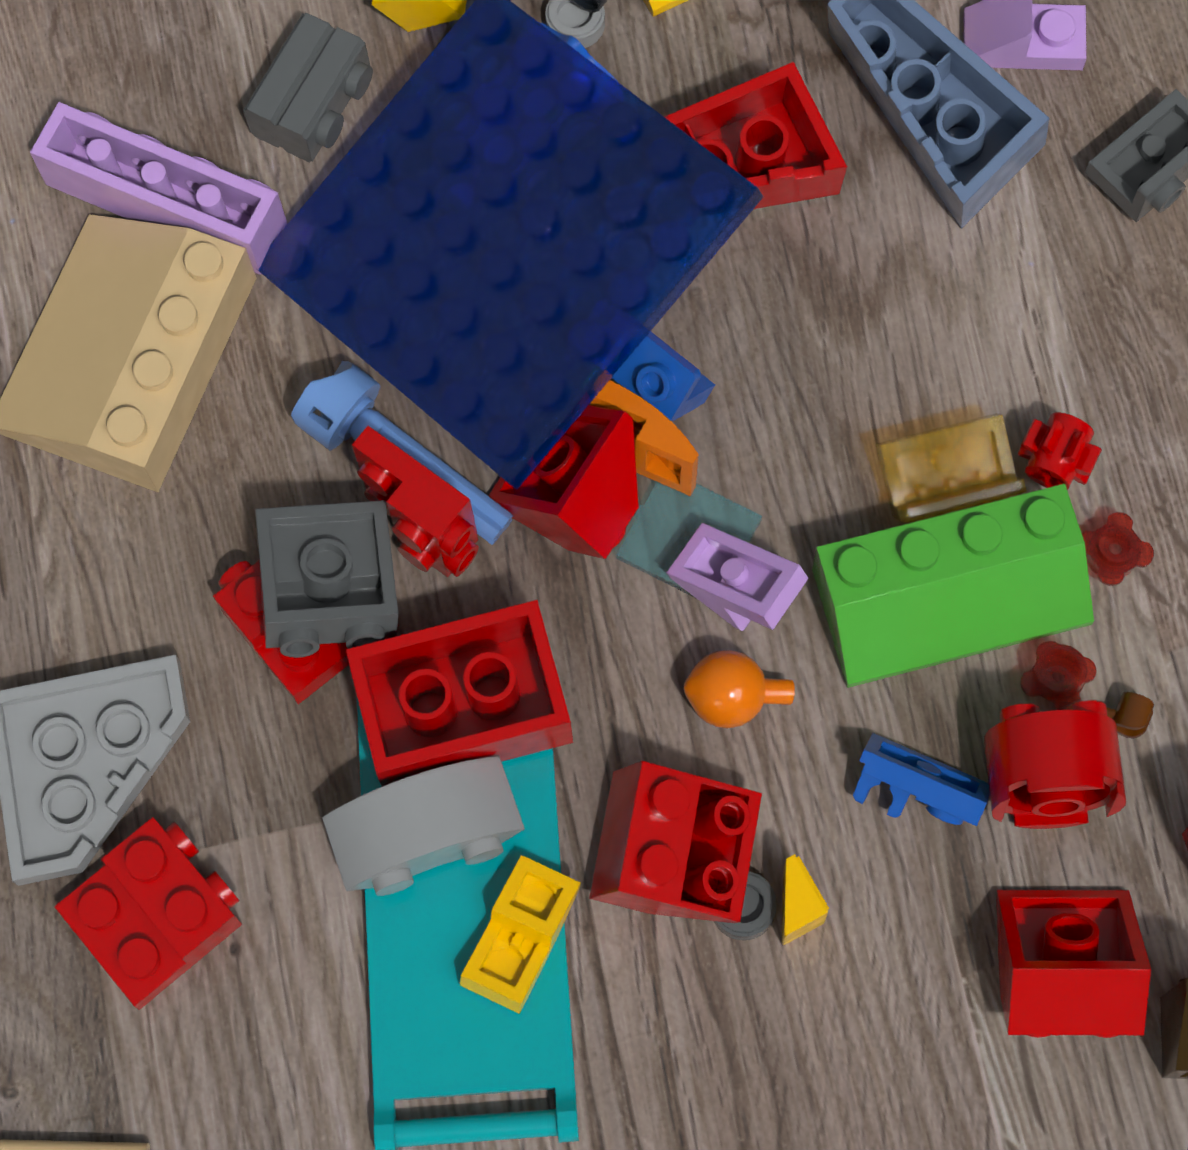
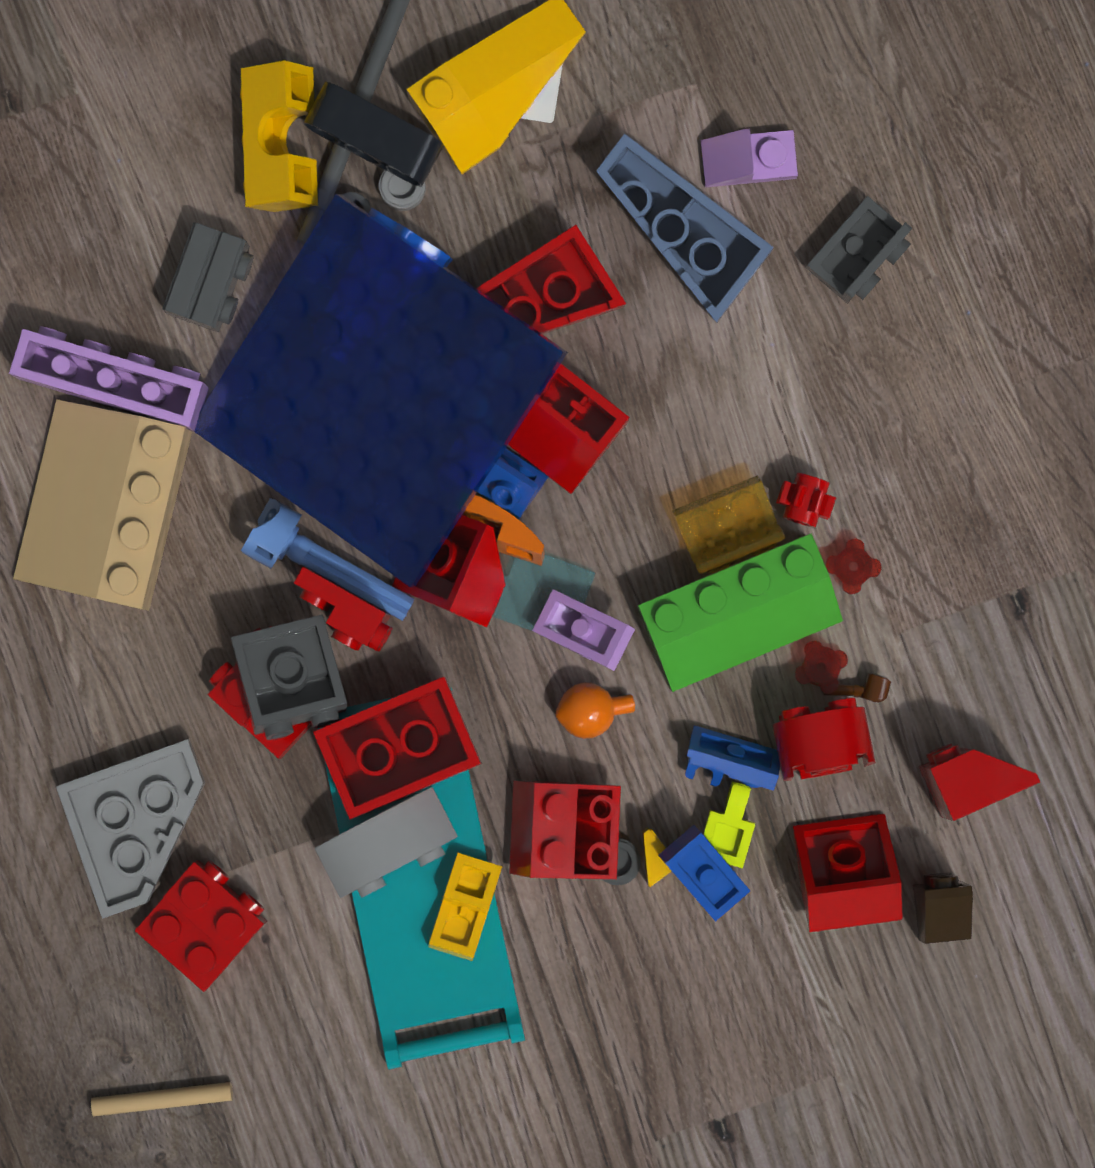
camera: 10 degrees left, 15 degrees up
none -> red slope [498,360,630,495]
none -> blue plate [658,825,750,922]
none -> neon yellow plate [703,781,755,868]

